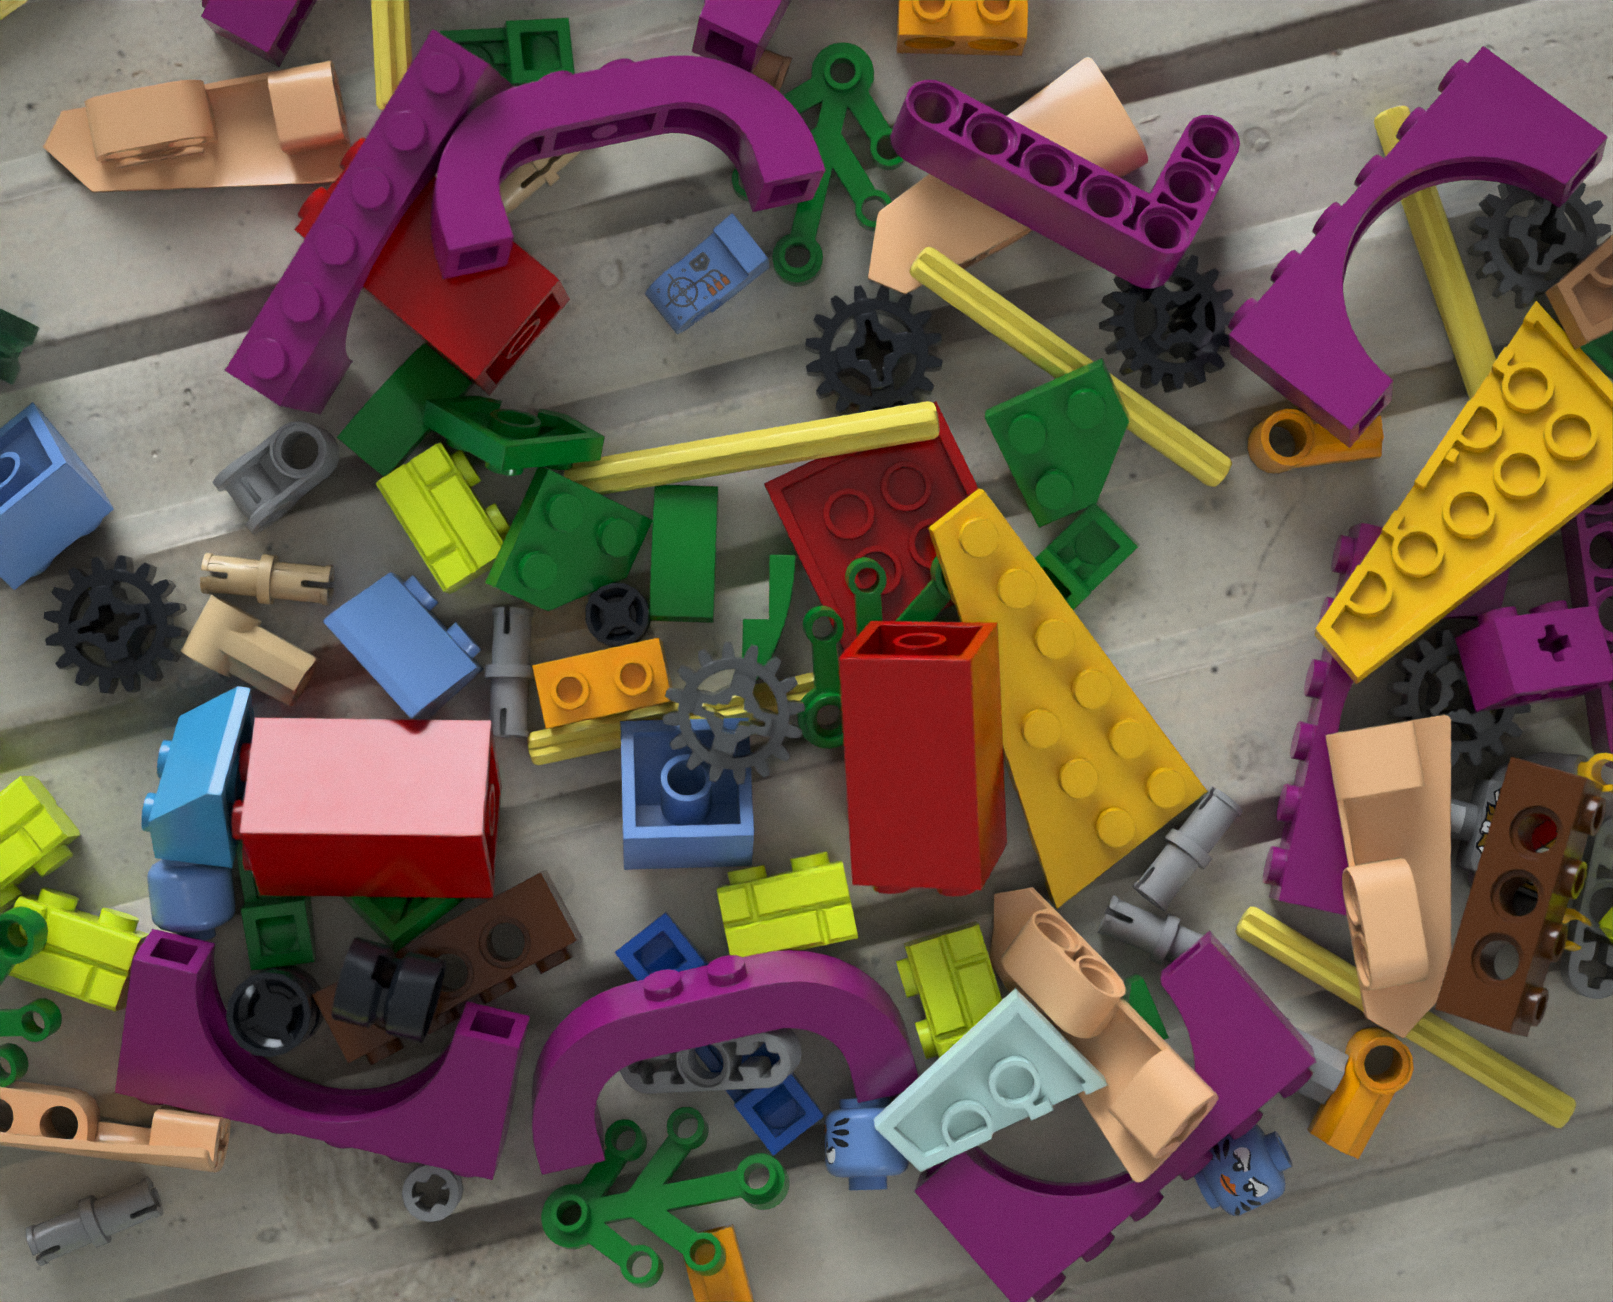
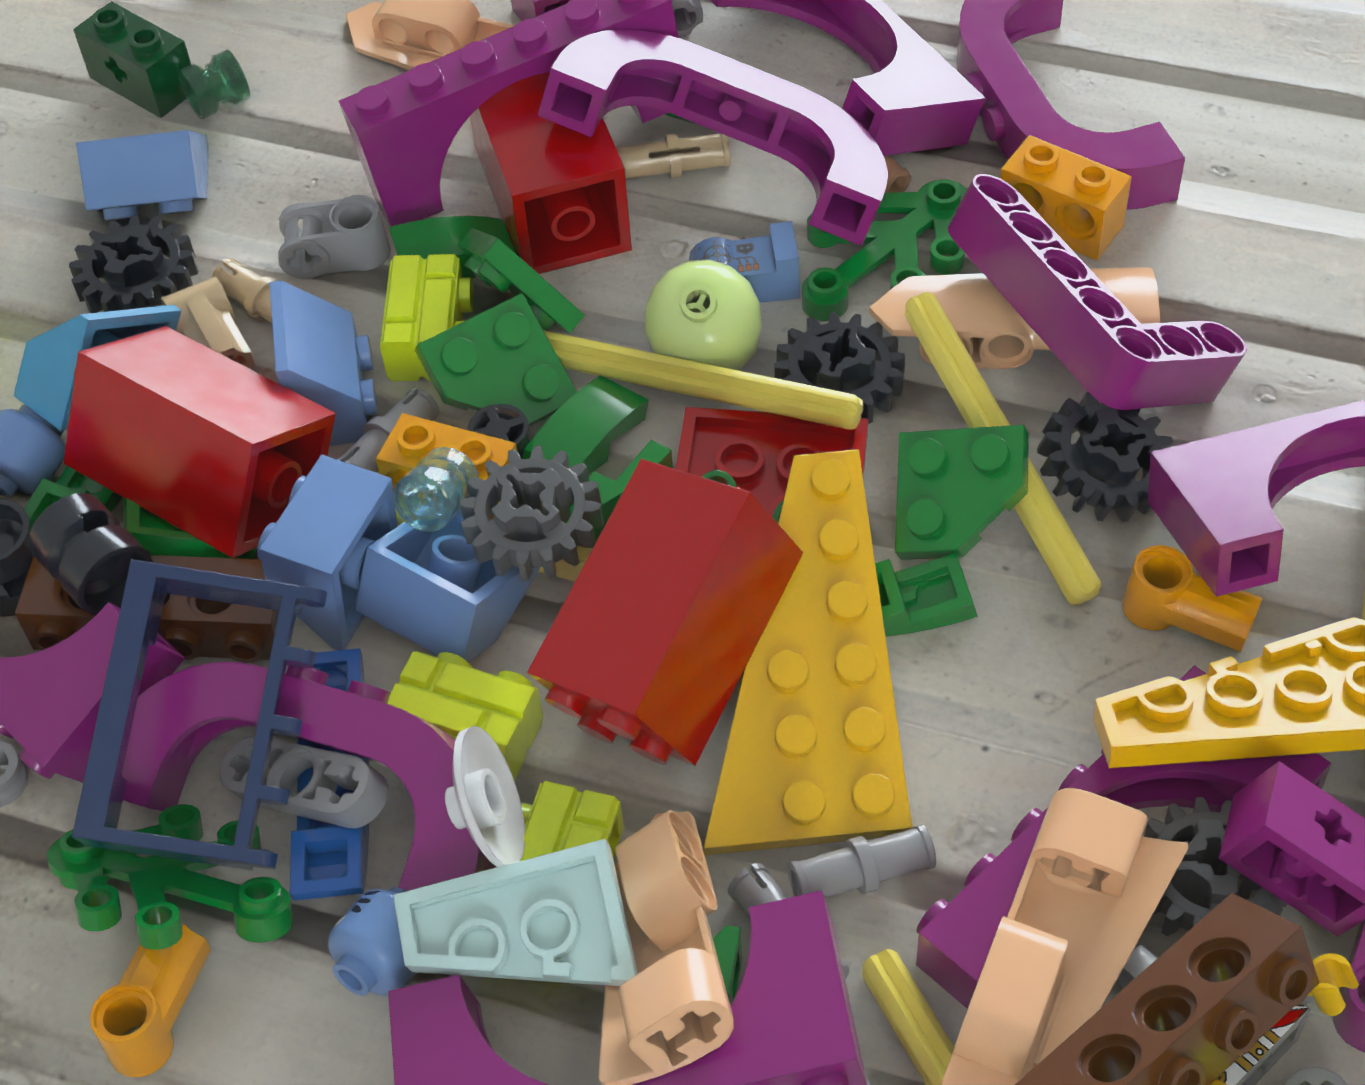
camera: 35 degrees right, 35 degrees down
none -> dark blue hinge [72,559,327,871]
none -> medium blue slope [257,454,397,650]
none -> clear light blue wheel [393,447,479,532]
none -> white dish [445,726,525,867]
none -> yellowish green cylinder [644,259,762,371]

